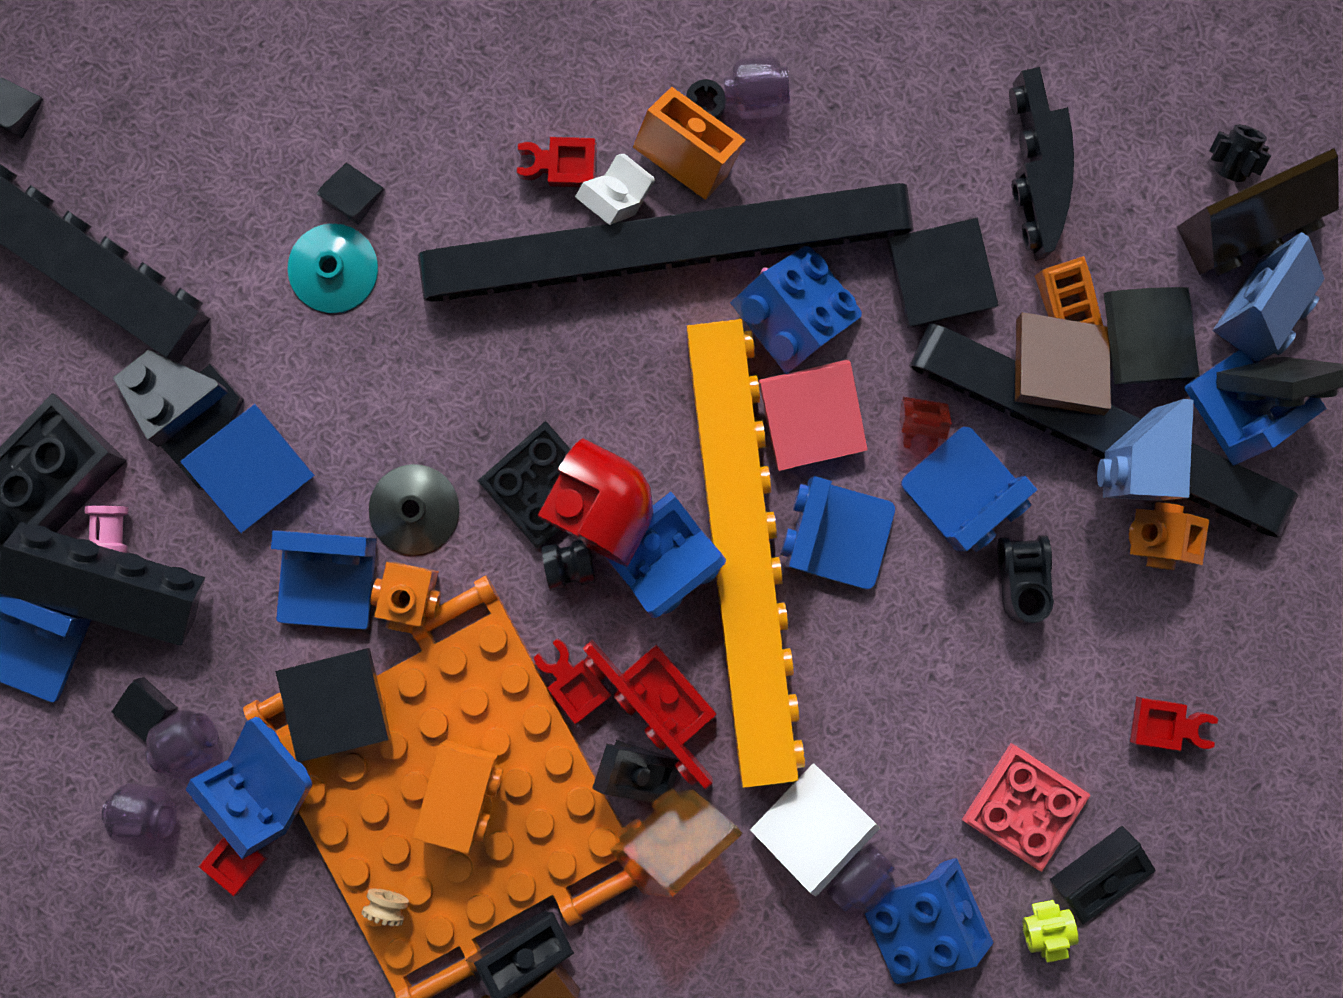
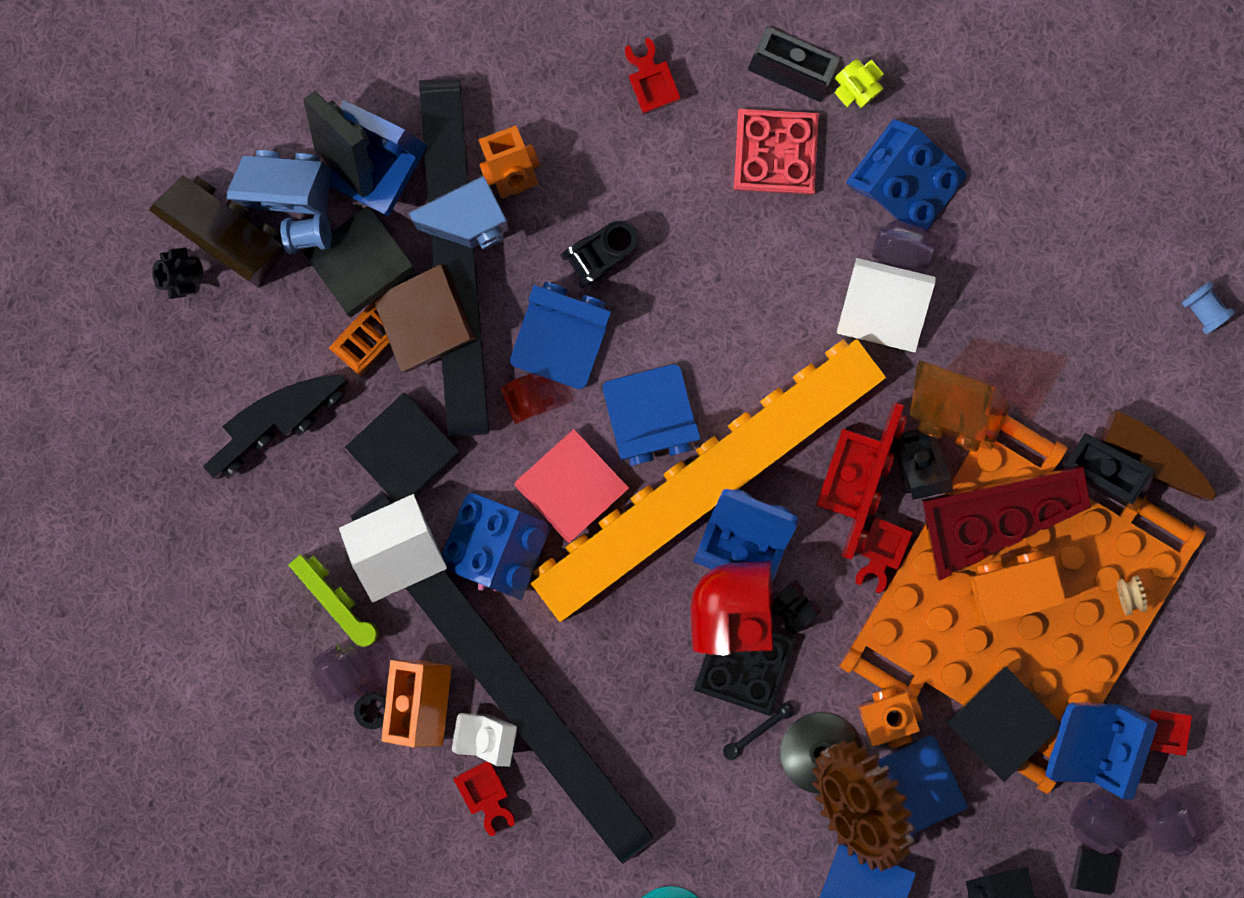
camera: 120 degrees left, 0 degrees up
none -> medium blue bush [281,213,332,254]
none -> lime plate [288,554,379,647]
none -> white slope [339,494,447,602]
none -> black hinge [723,703,794,760]
none -> reddish brown gear [812,741,915,871]
none -> dark red wing [921,466,1091,581]

